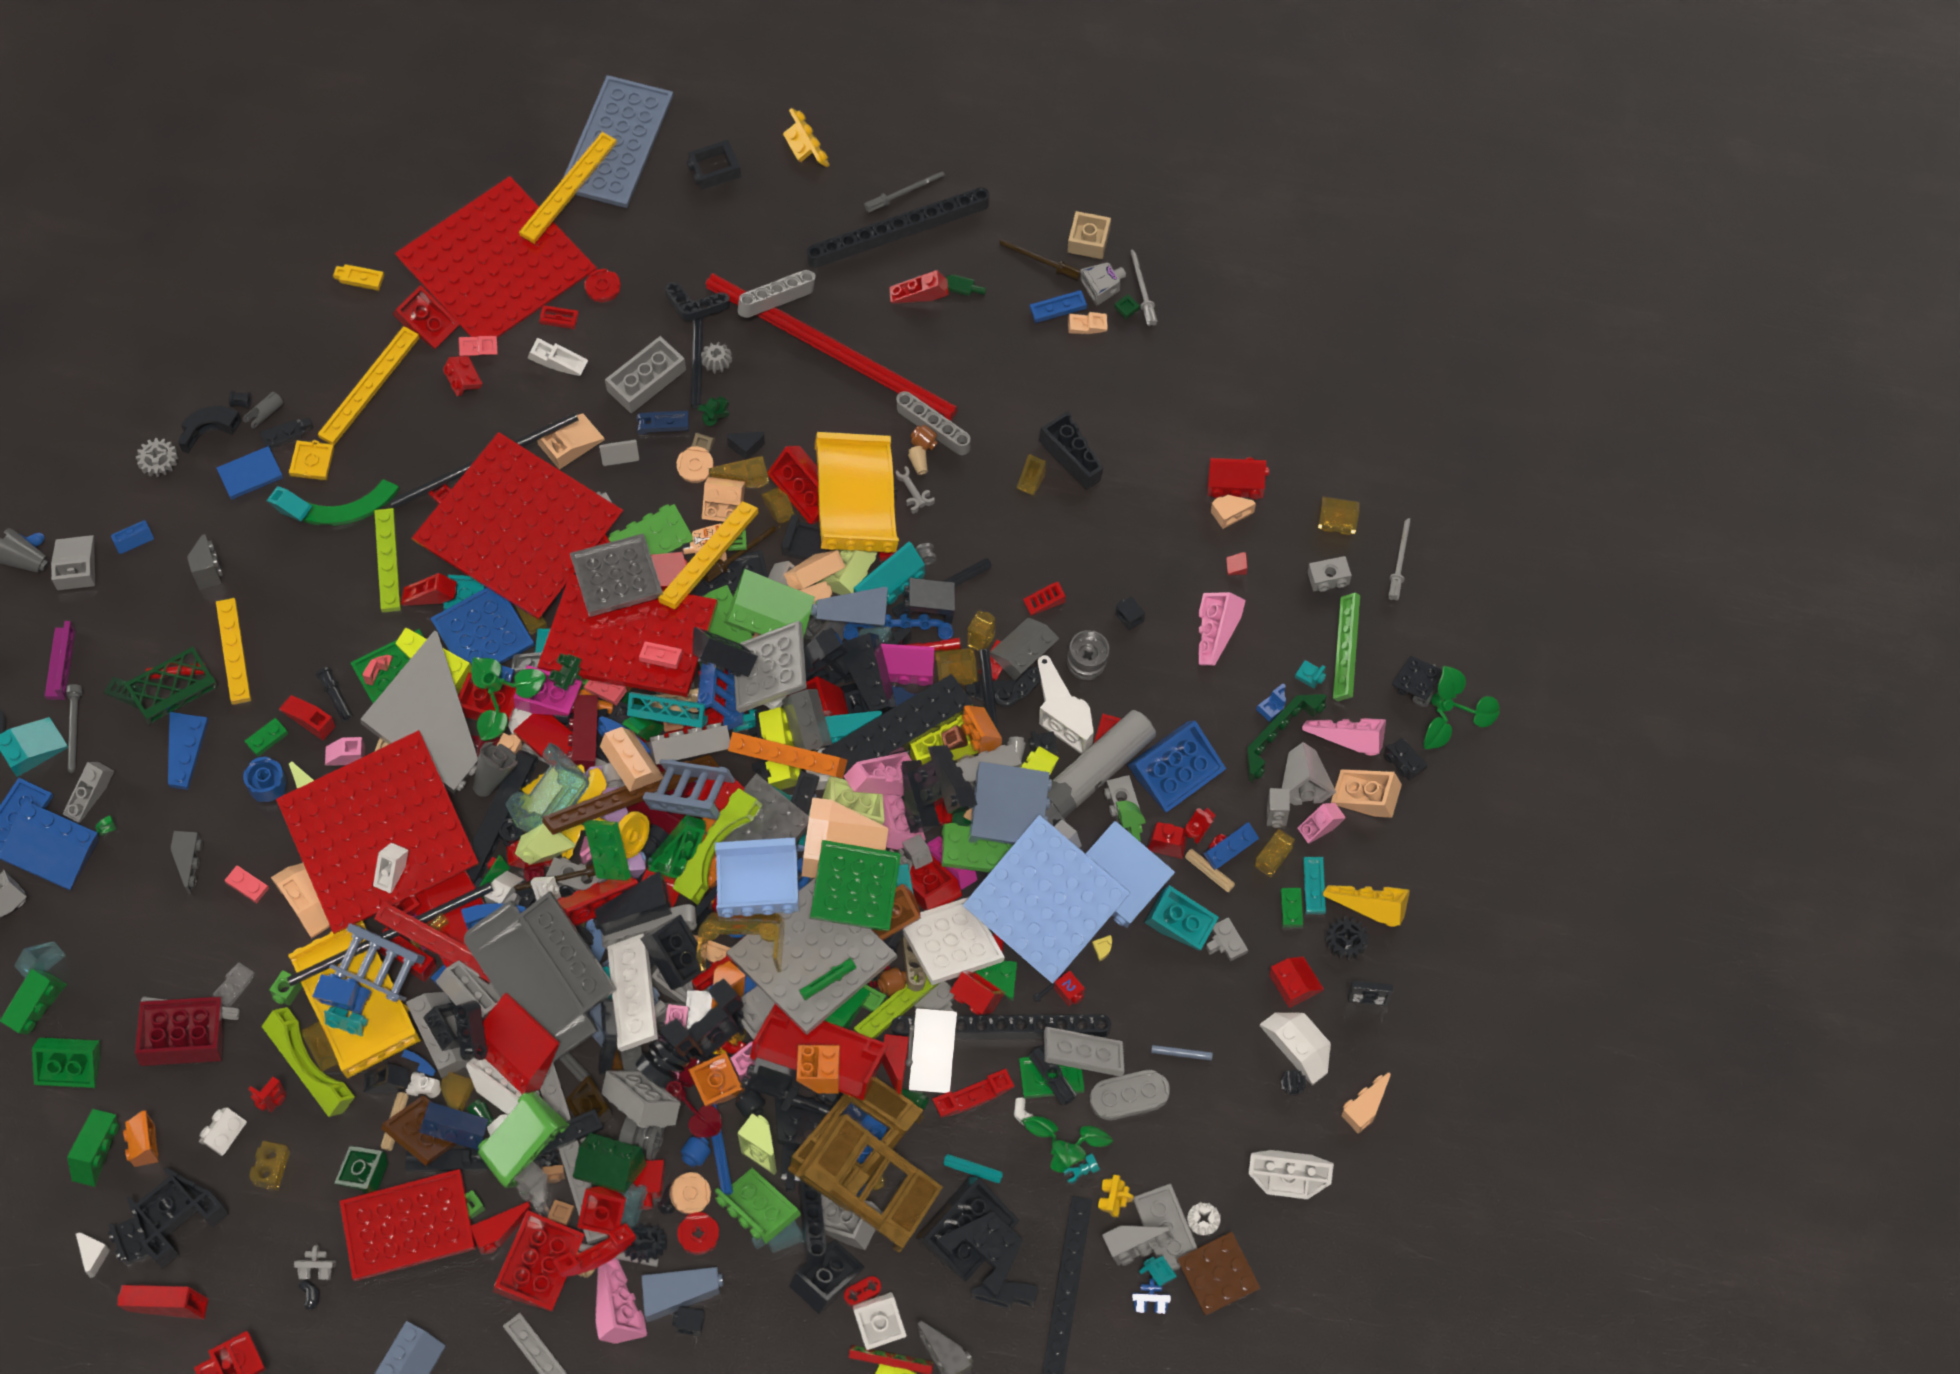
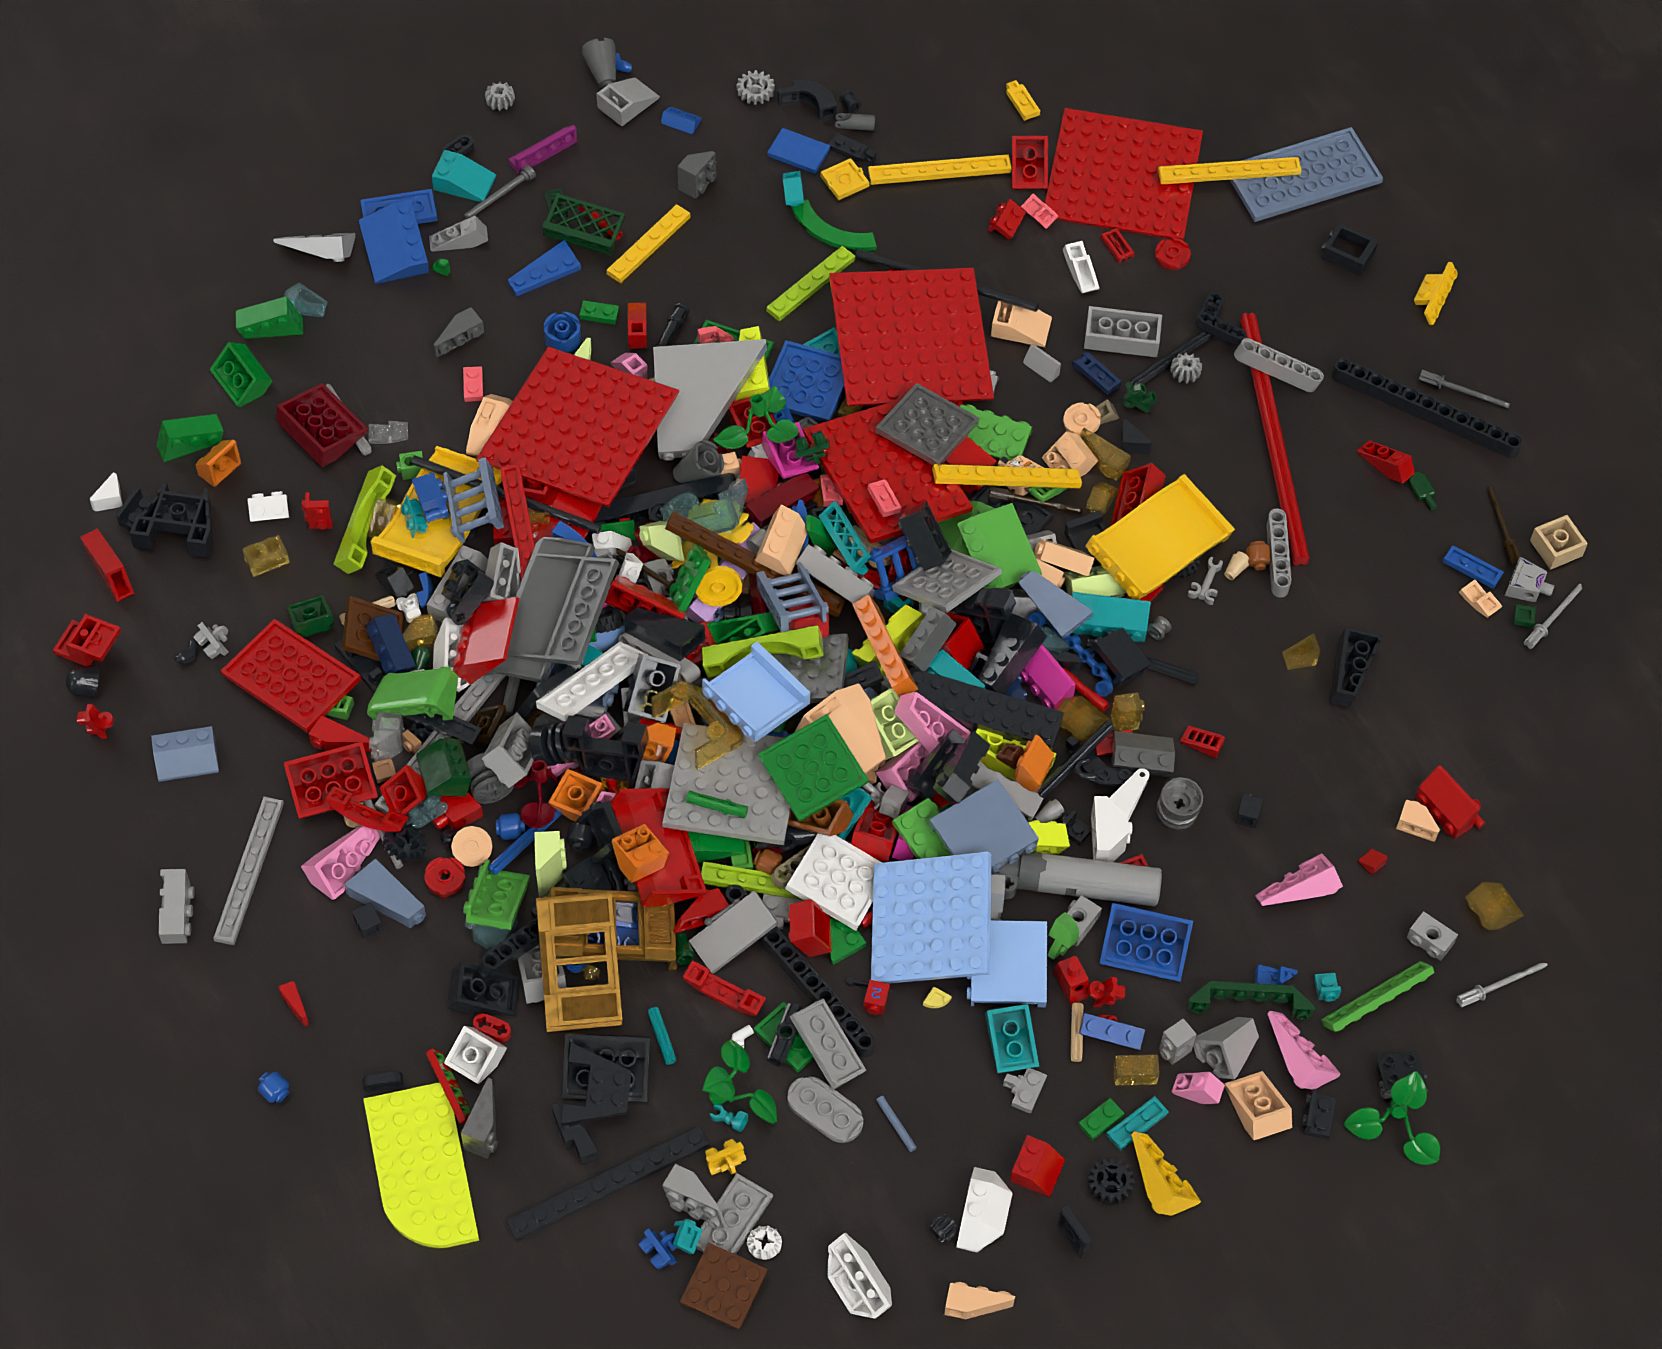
camera: 50 degrees right, 5 degrees down
white slope [373,843,408,893] -> none
red slope [401,573,457,606] -> none

